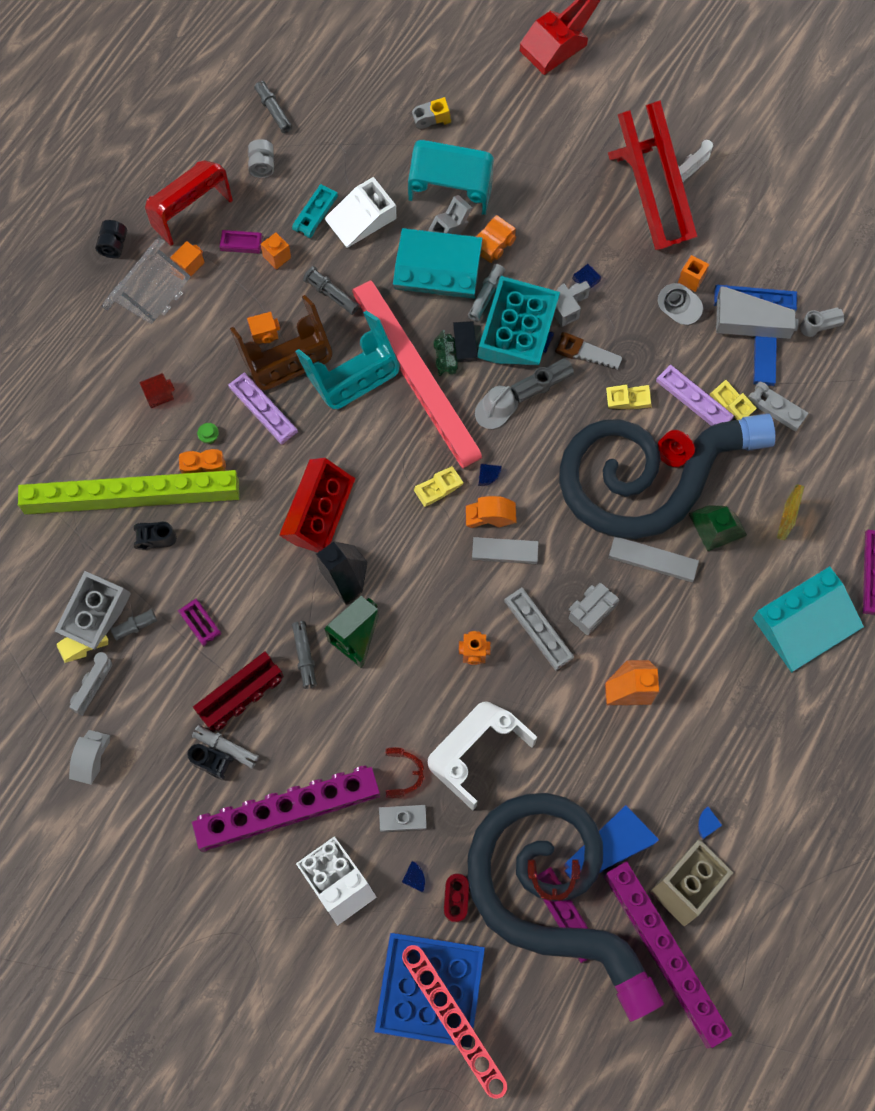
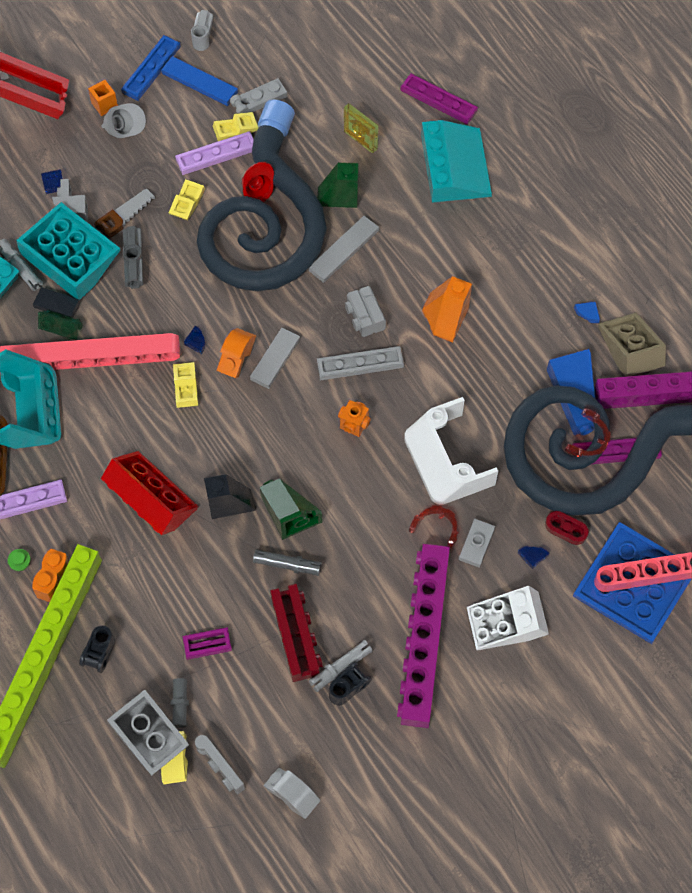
camera: 65 degrees left, 5 degrees down
light grey piece [475,386,518,429] -> none
light grey slope [716,287,798,339] -> none

